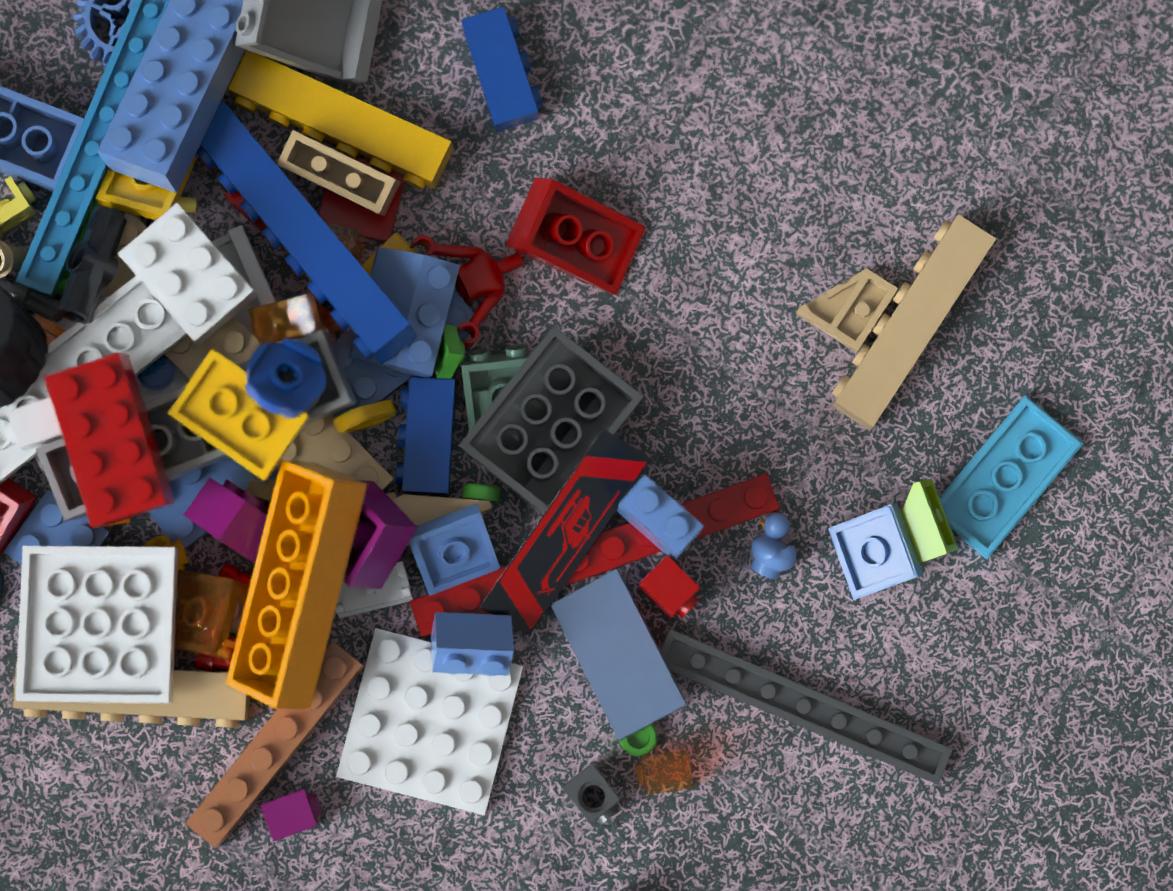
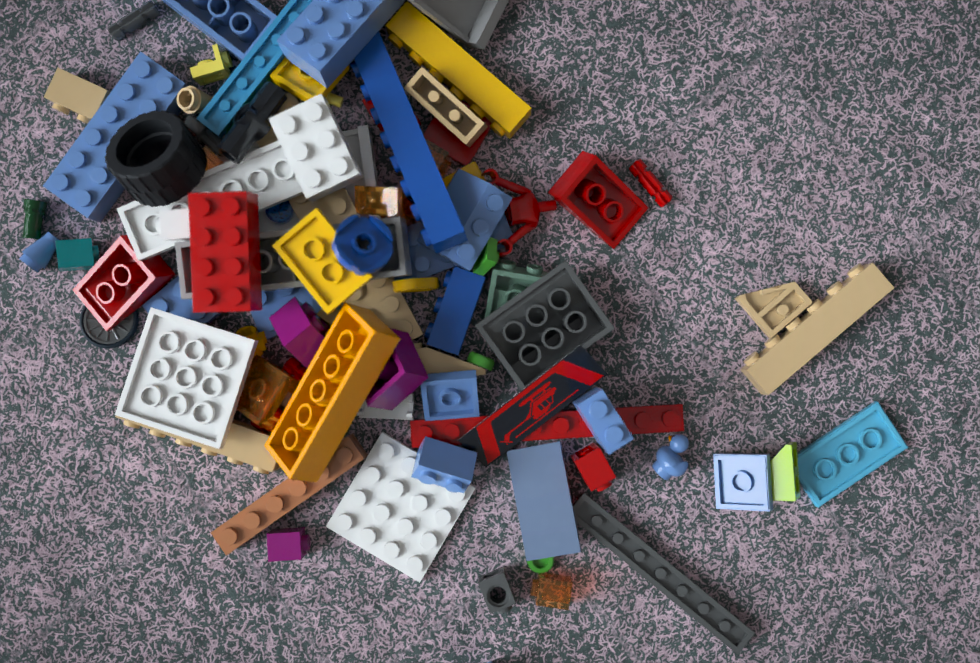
camera: 20 degrees right, 5 degrees up
blue brick [461,6,543,133] -> none
none -> red axle [629,159,673,207]

